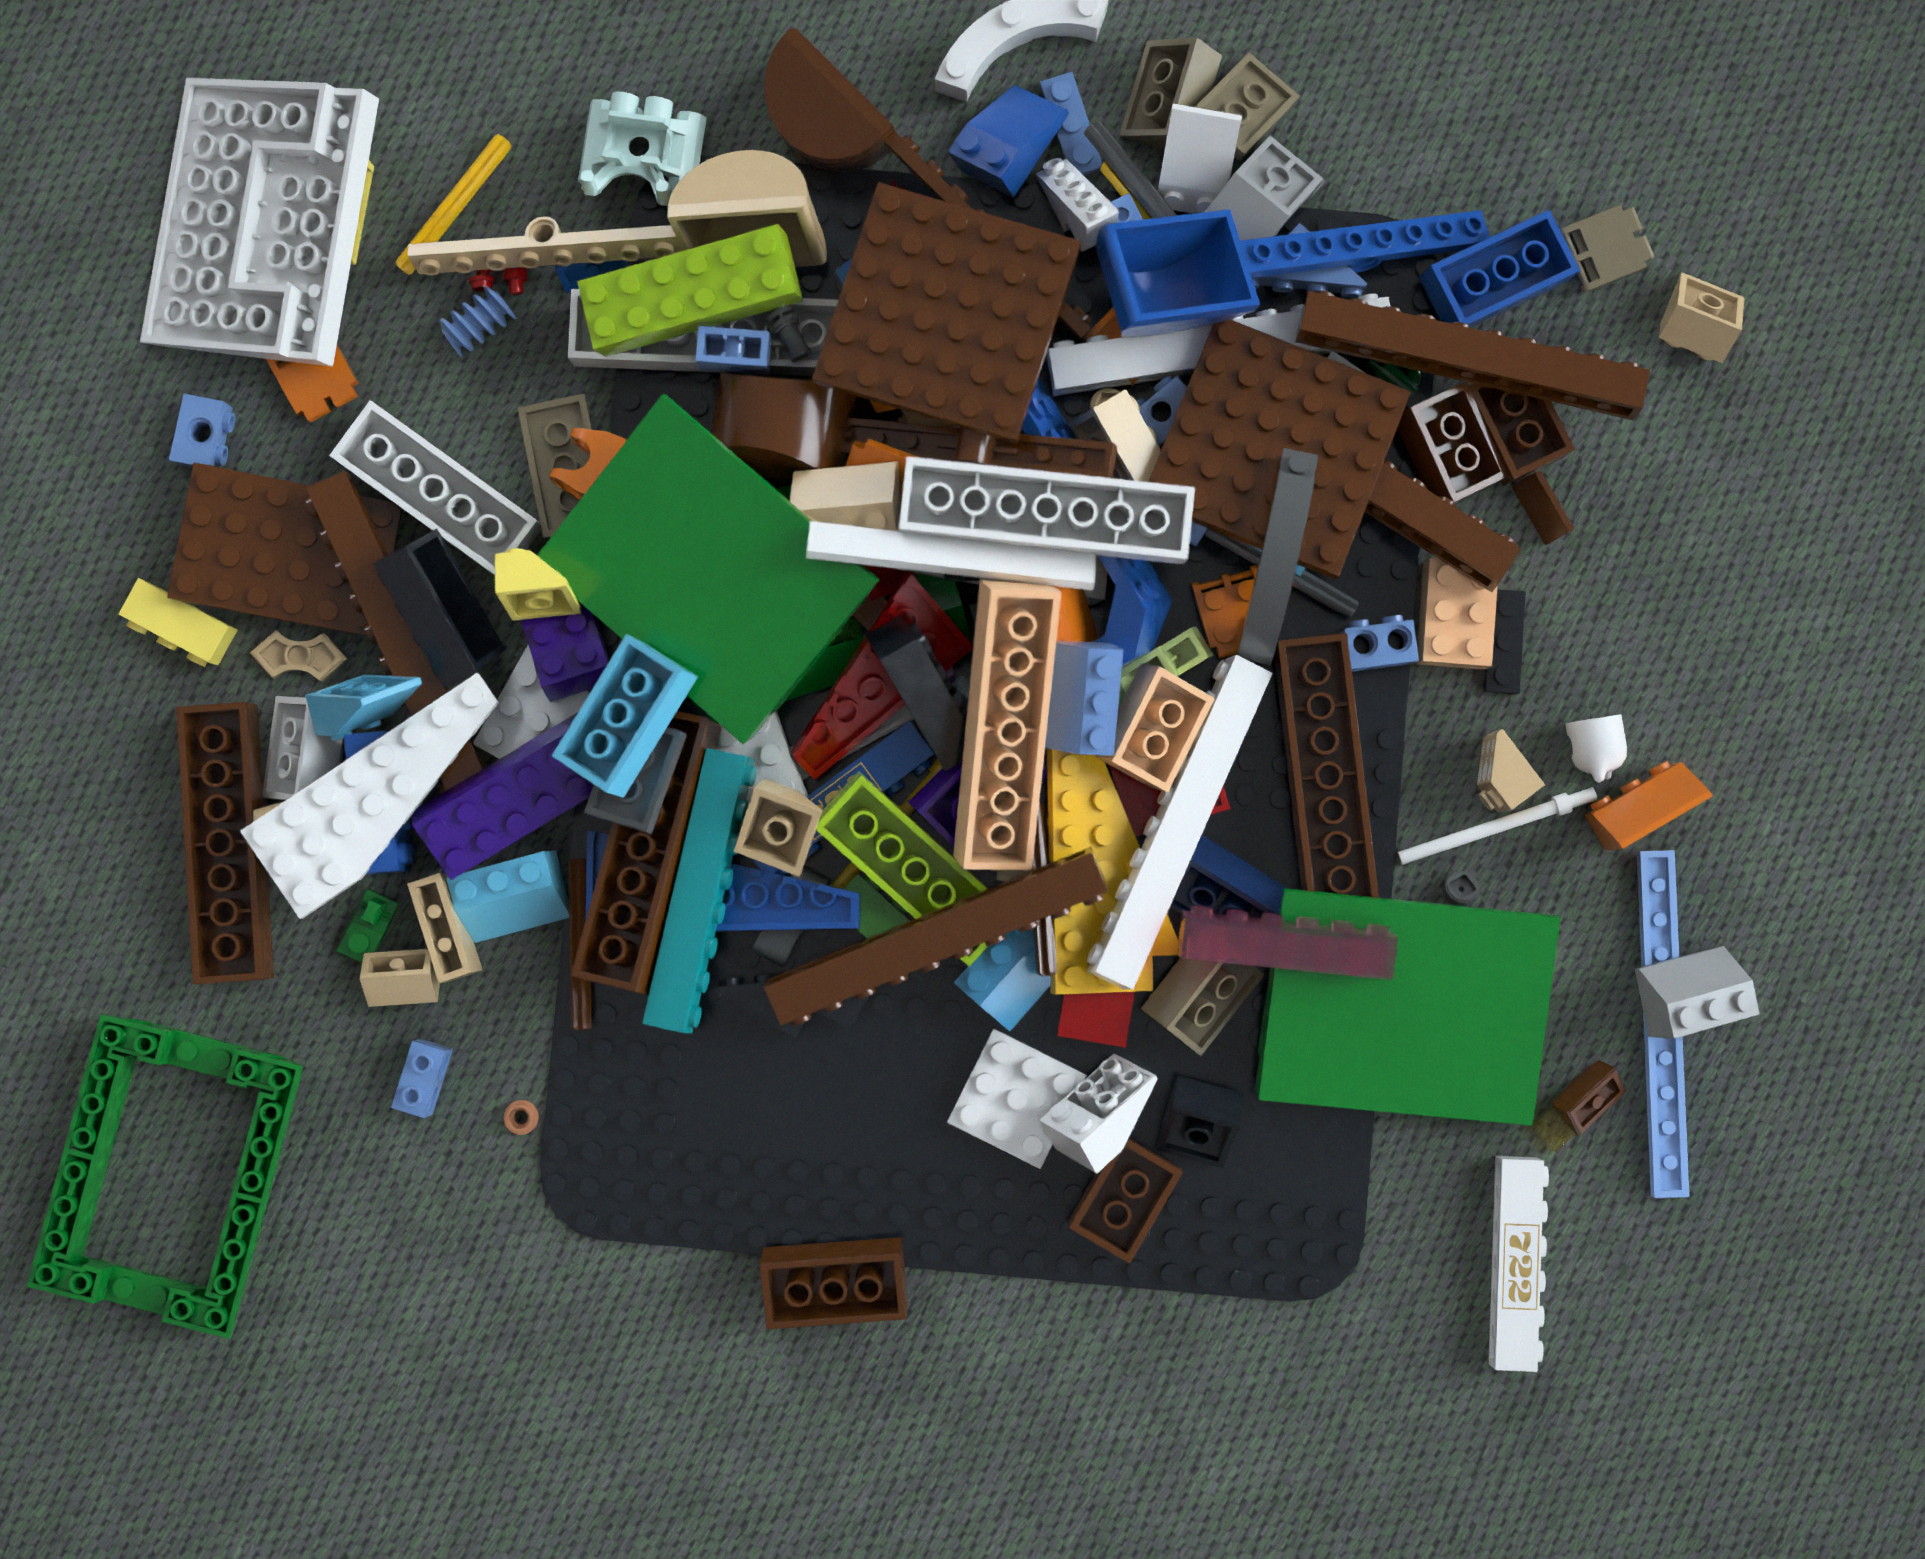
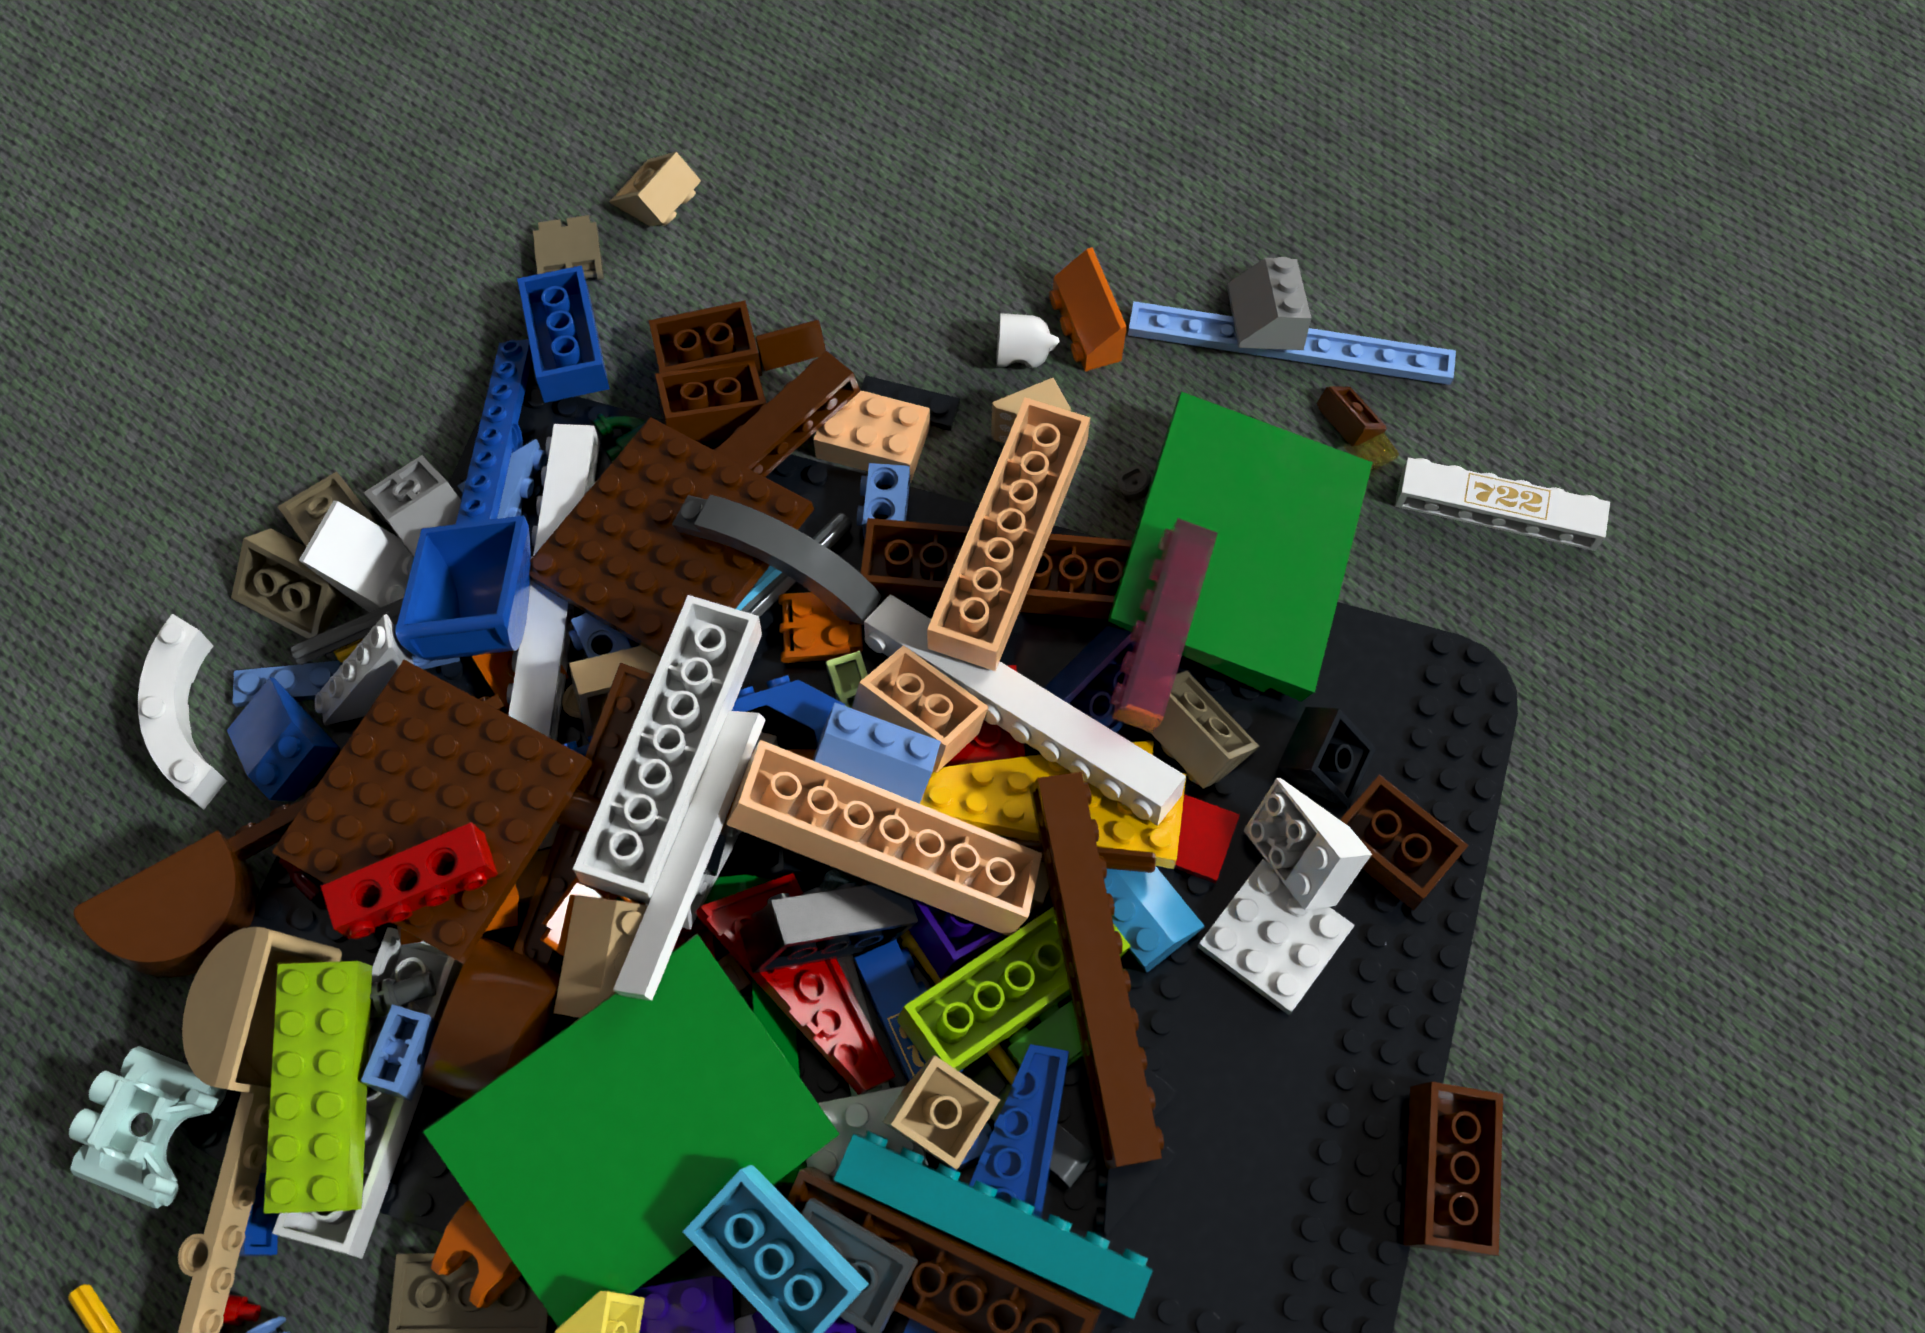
camera: 80 degrees left, 20 degrees down
reddish brown brick [1295,290,1650,420] -> none
white bar [1397,787,1597,865] -> none
none -> red brick [321,822,498,939]
none -> light nougat brick [927,397,1090,671]

